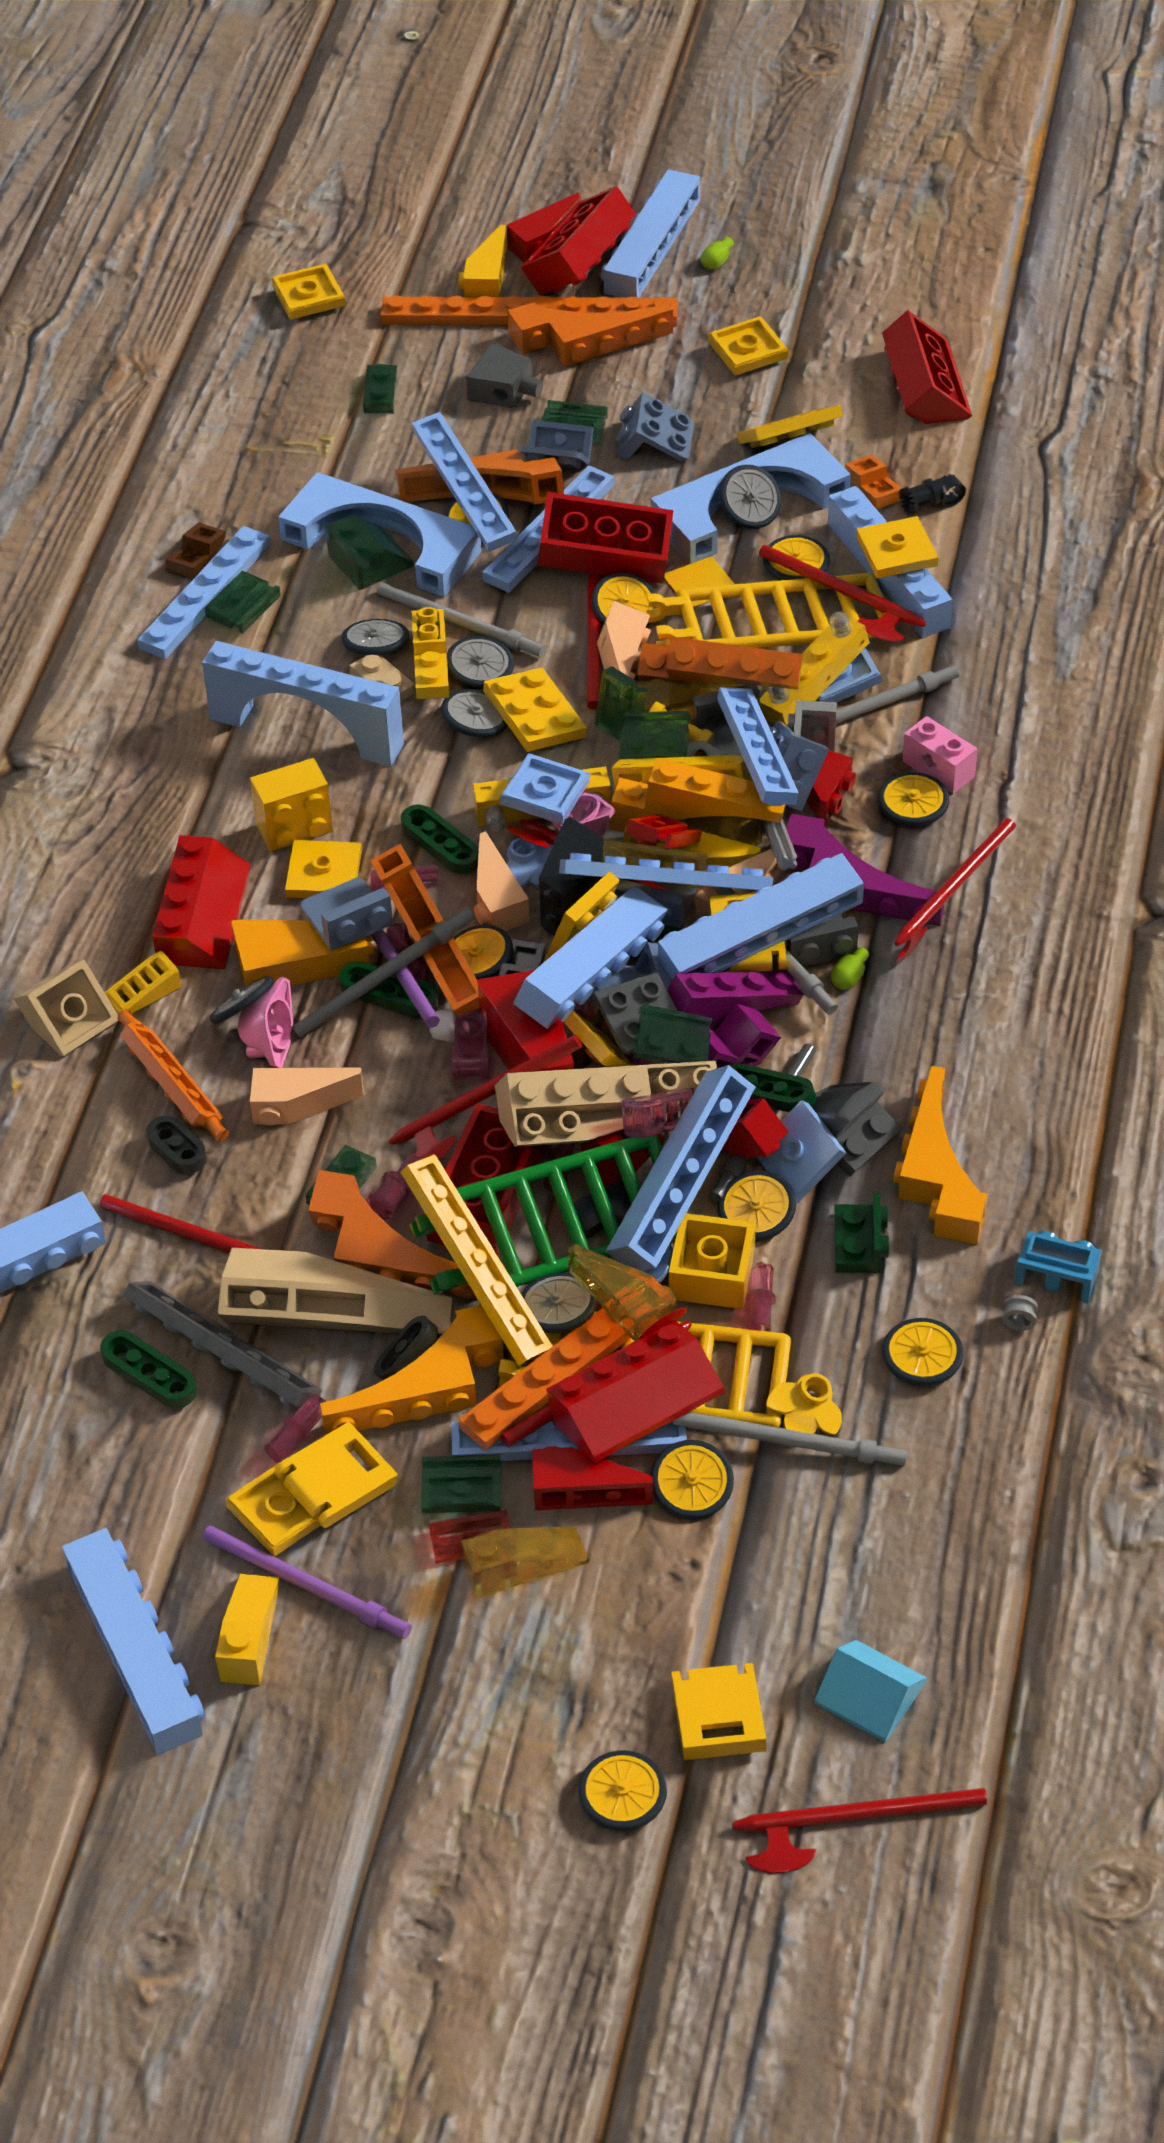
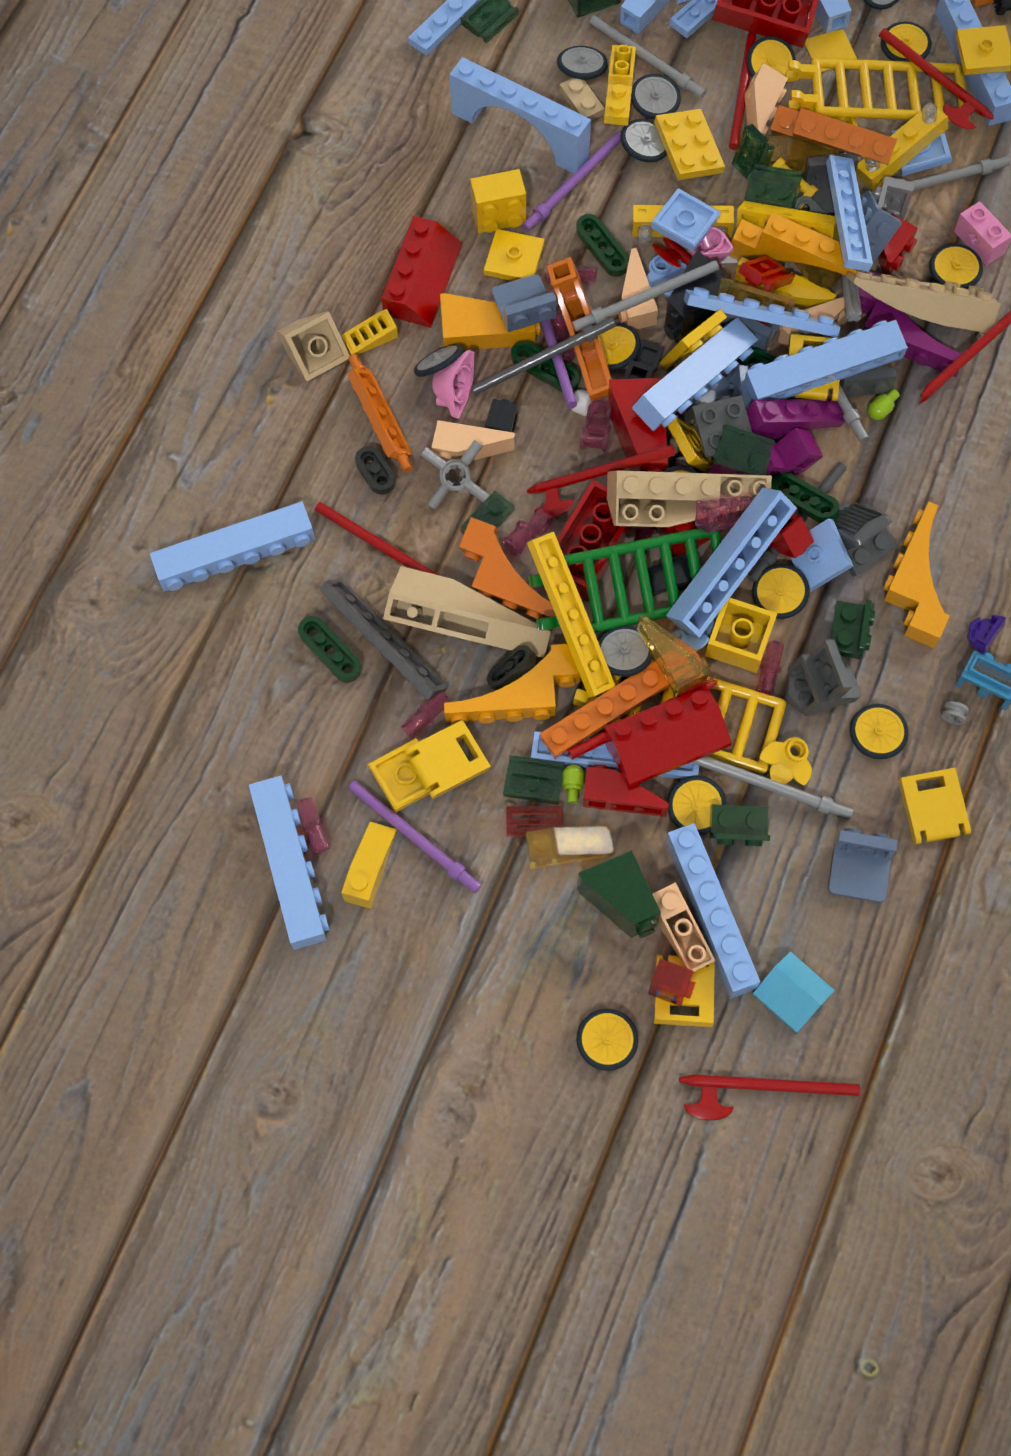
camera: 10 degrees right, 20 degrees up
none -> clear pink axle [297,797,330,854]
none -> light grey bar [420,440,489,510]
none -> black brick [485,399,518,433]
none -> medium lavender bar [522,131,621,232]
none -> lime cylinder [562,764,584,804]
none -> light grey bar [572,260,719,331]
none -> dark green slope [577,850,661,938]
none -> clear red brick [648,959,696,1006]
none -> light nougat slope [653,882,716,974]
none -> light blue brick [666,823,760,999]
none -> dark green bracket [709,804,770,846]
none -> dark grey piece [785,640,861,716]
none -> sand blue bracket [828,828,898,903]
none -> tan wedge [846,270,1001,333]
none -> yellow container [898,768,971,845]
none -> dark purple plate [967,615,1006,654]

